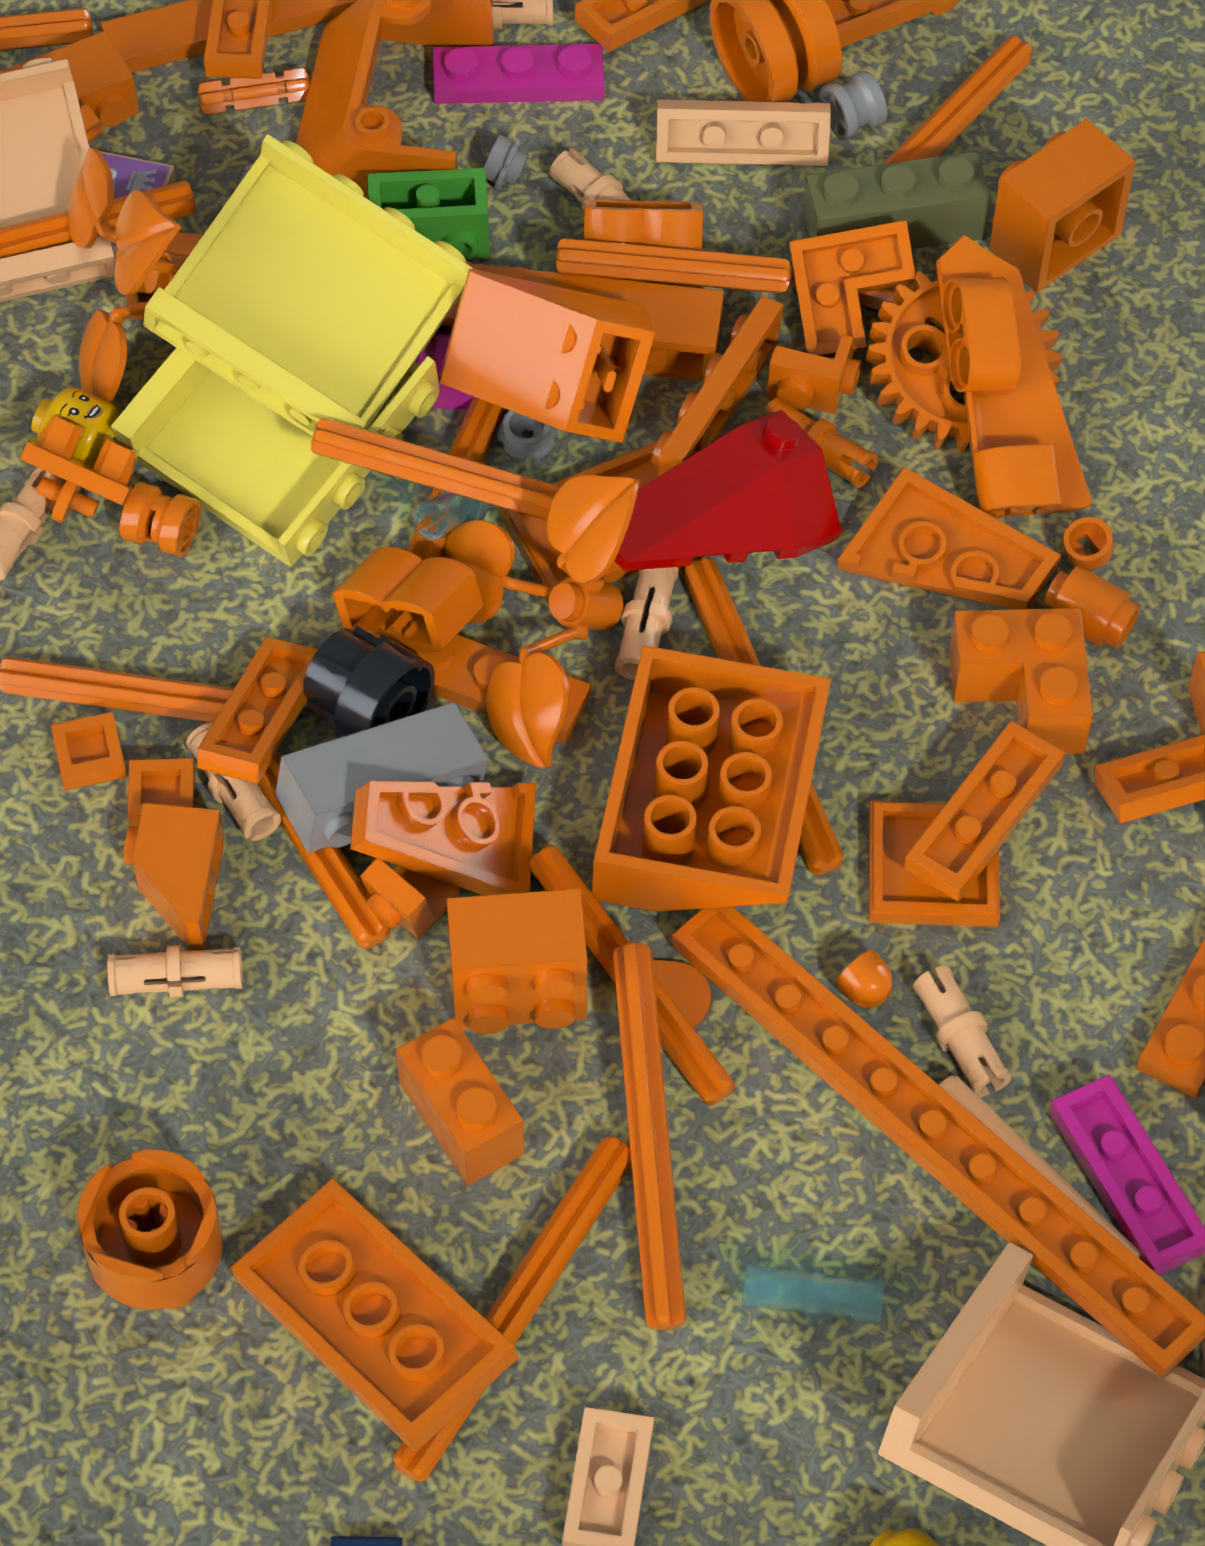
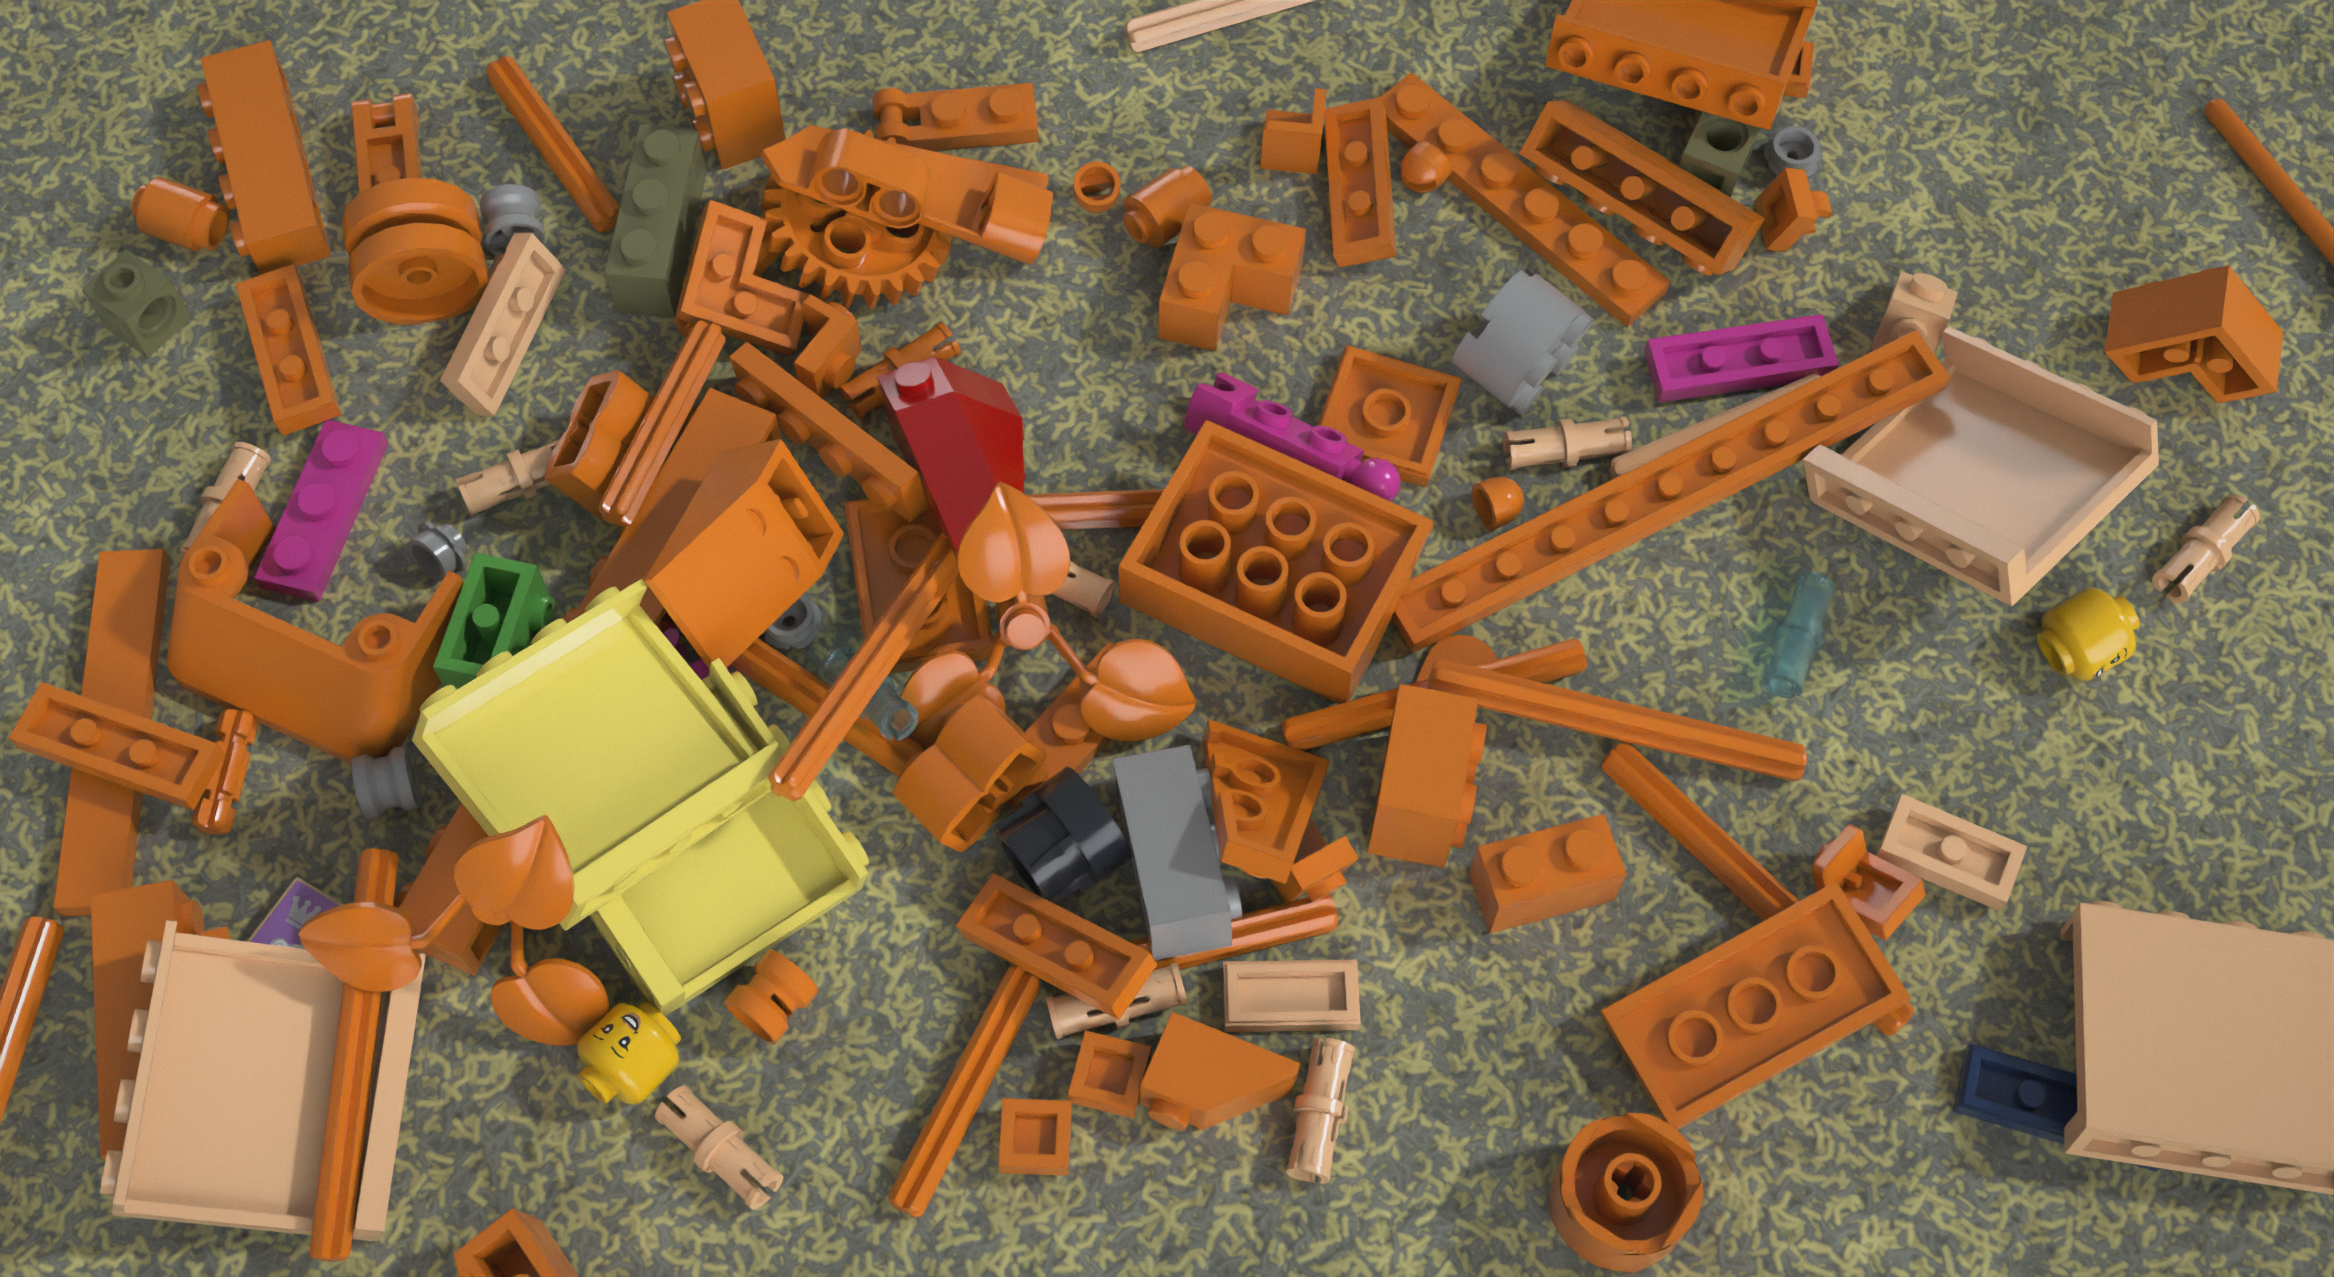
camera: 75 degrees left, 5 degrees up
orange hips [20,414,139,524] -> none
orange wing [837,467,1061,609] -> none
orange plate [904,721,1065,902] -> none
none -> orange plate [872,83,1039,151]
none -> dark pink plate [1184,373,1401,502]
none -> light nougat tile [1223,959,1361,1032]
none -> light grey brick [1452,268,1594,415]
none -> orange bracket [1811,824,1926,941]

